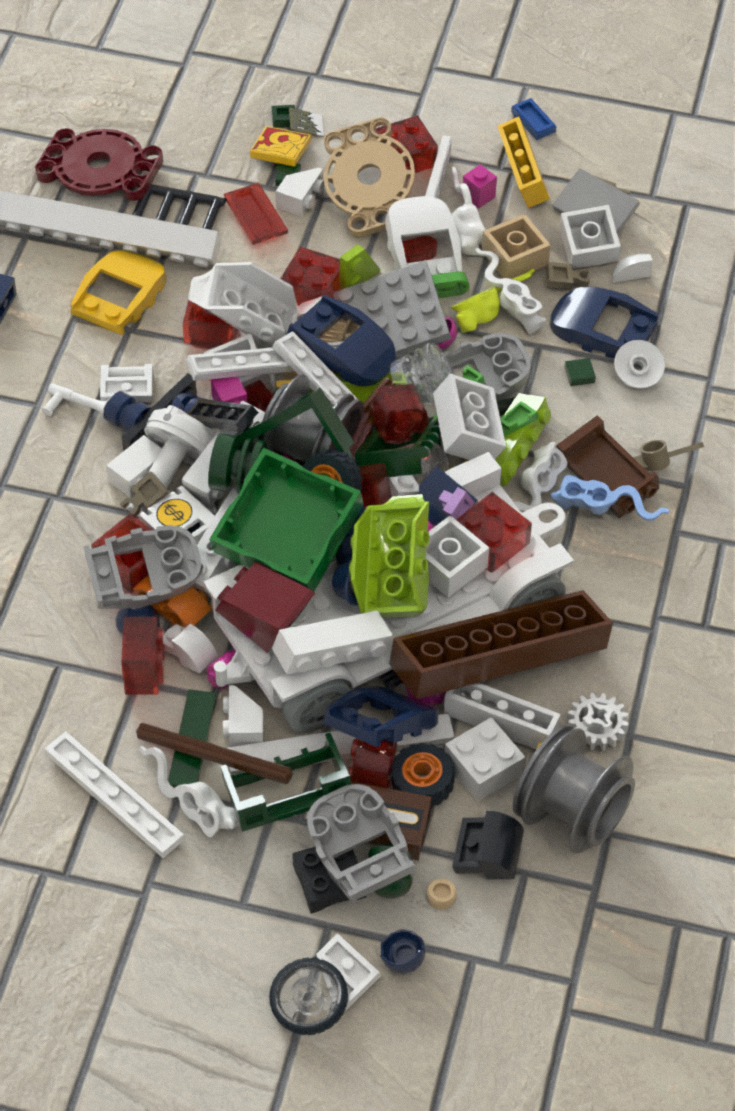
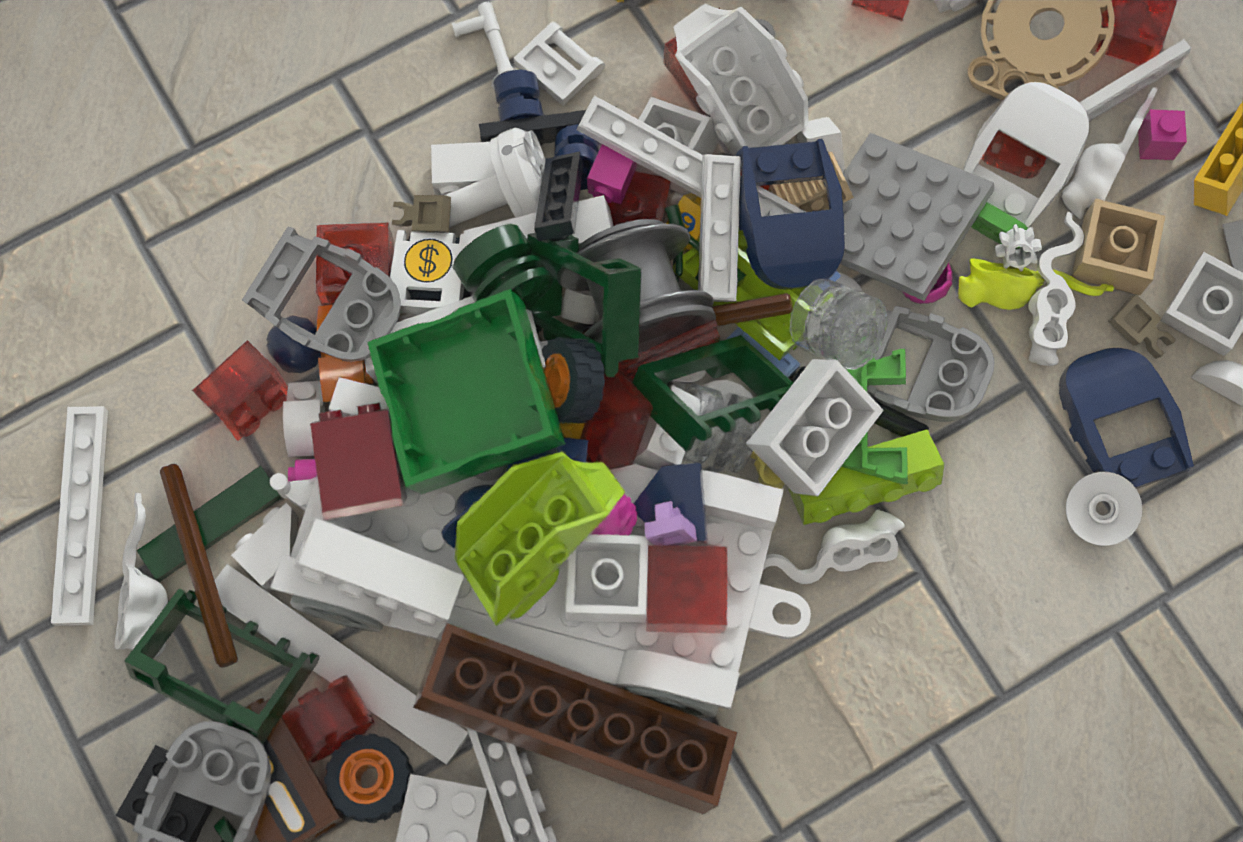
camera: 45 degrees right, 20 degrees up
clear red brick [280,246,340,306] -> none
dark blue slope [323,686,438,747] -> none
lime wing [340,244,380,290] -> none
clear red brick [369,384,429,444] -> none
light blue animal [551,475,669,521] -> none
reddish brown panel [557,415,659,518] -> none
dark green tile [565,358,596,386] -> none
dark tan piece [633,440,704,471] -> none
none -> white gear [995,224,1042,271]

